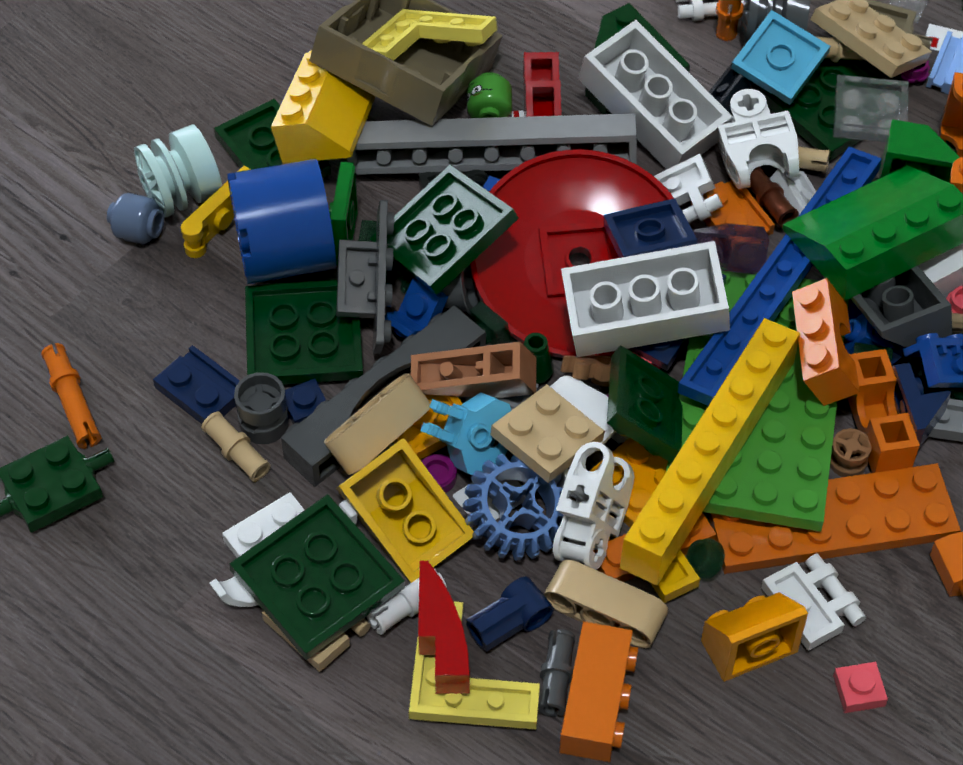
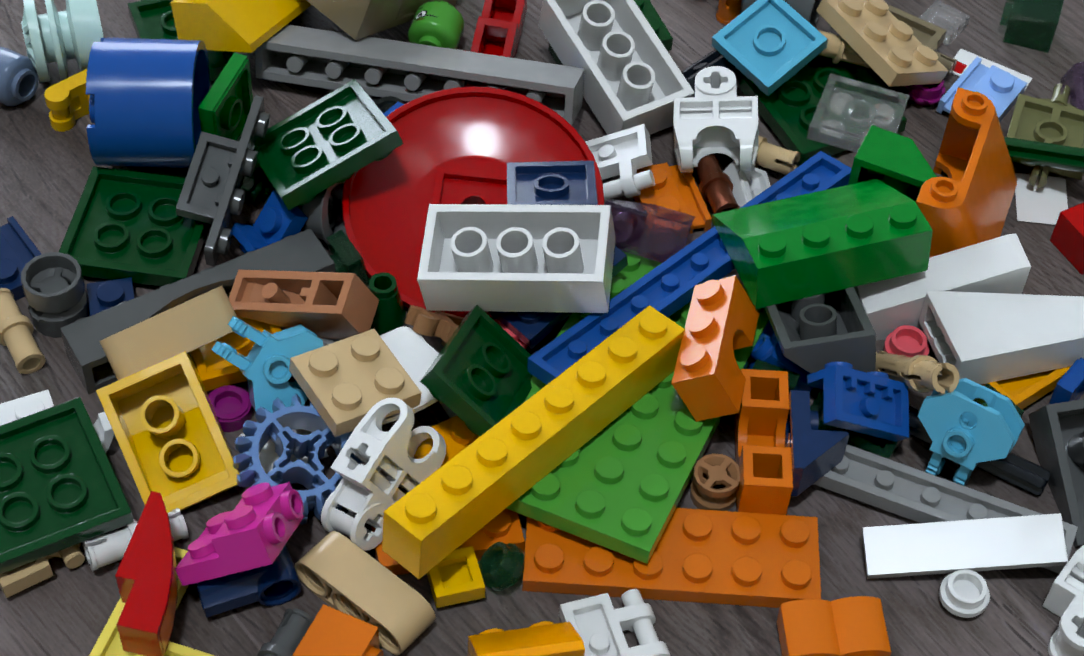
camera: 10 degrees right, 5 degrees down
none -> dark pink plate [175,482,305,586]

